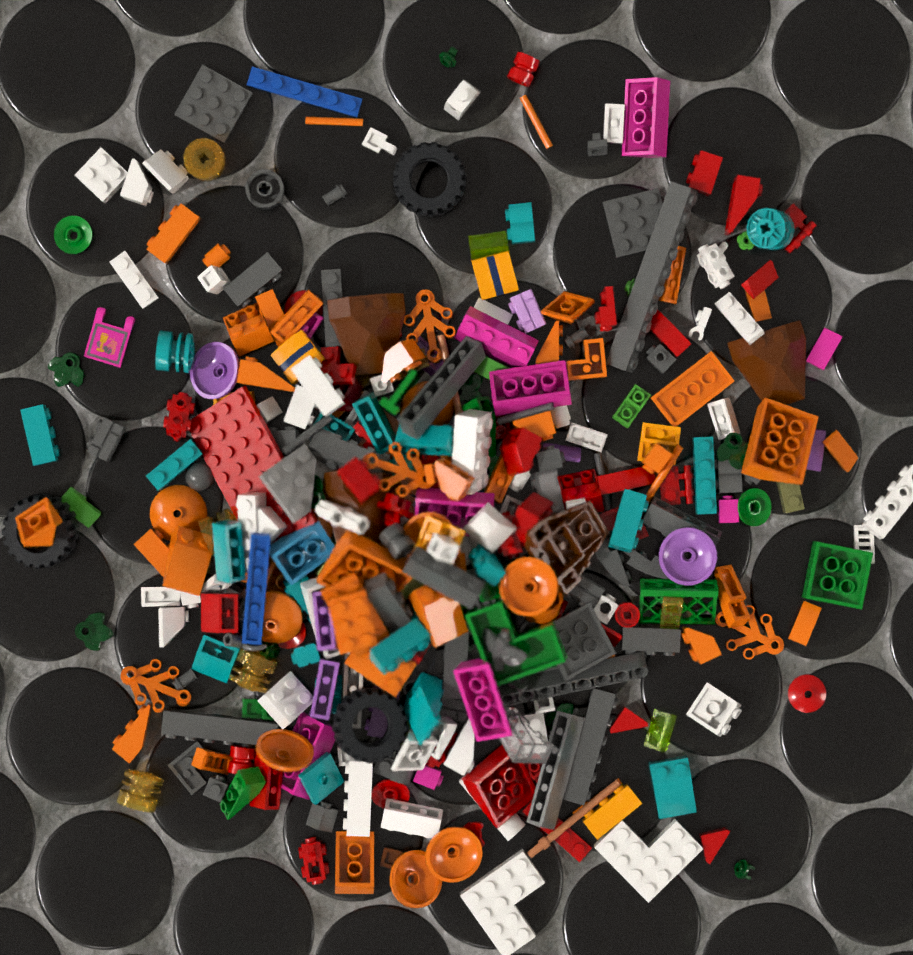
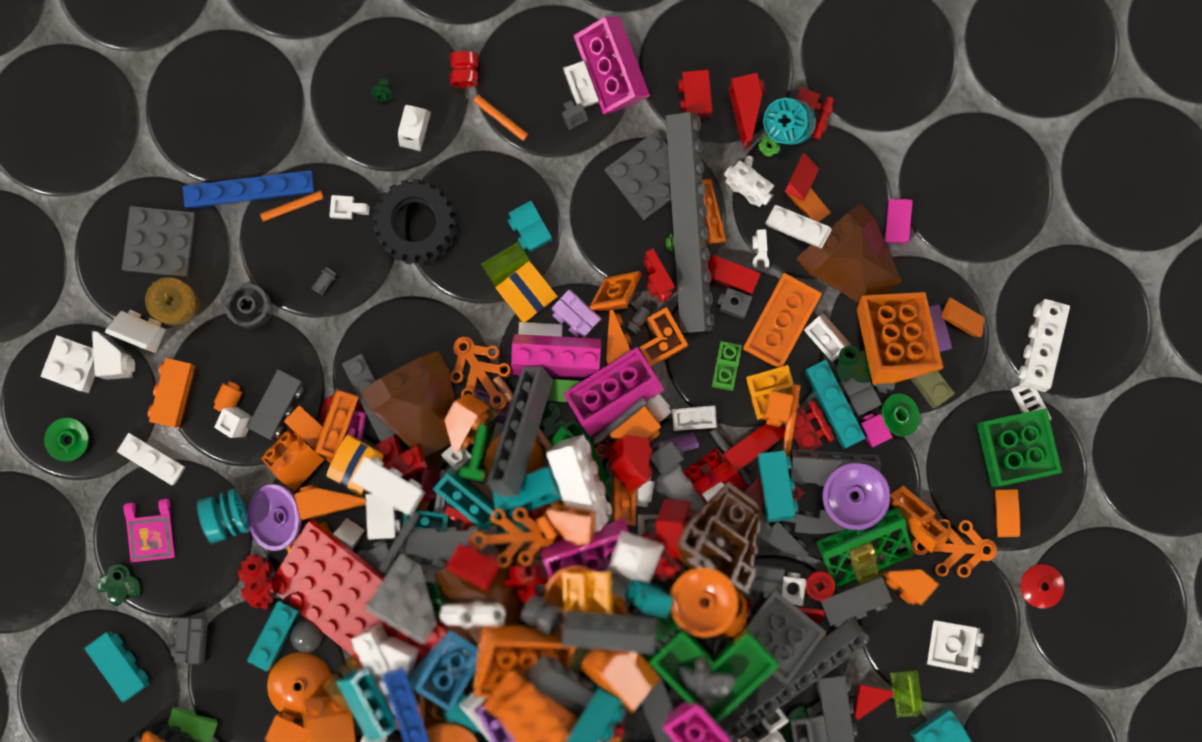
camera: 30 degrees left, 5 degrees down
white brick [427,533,460,564] -> none

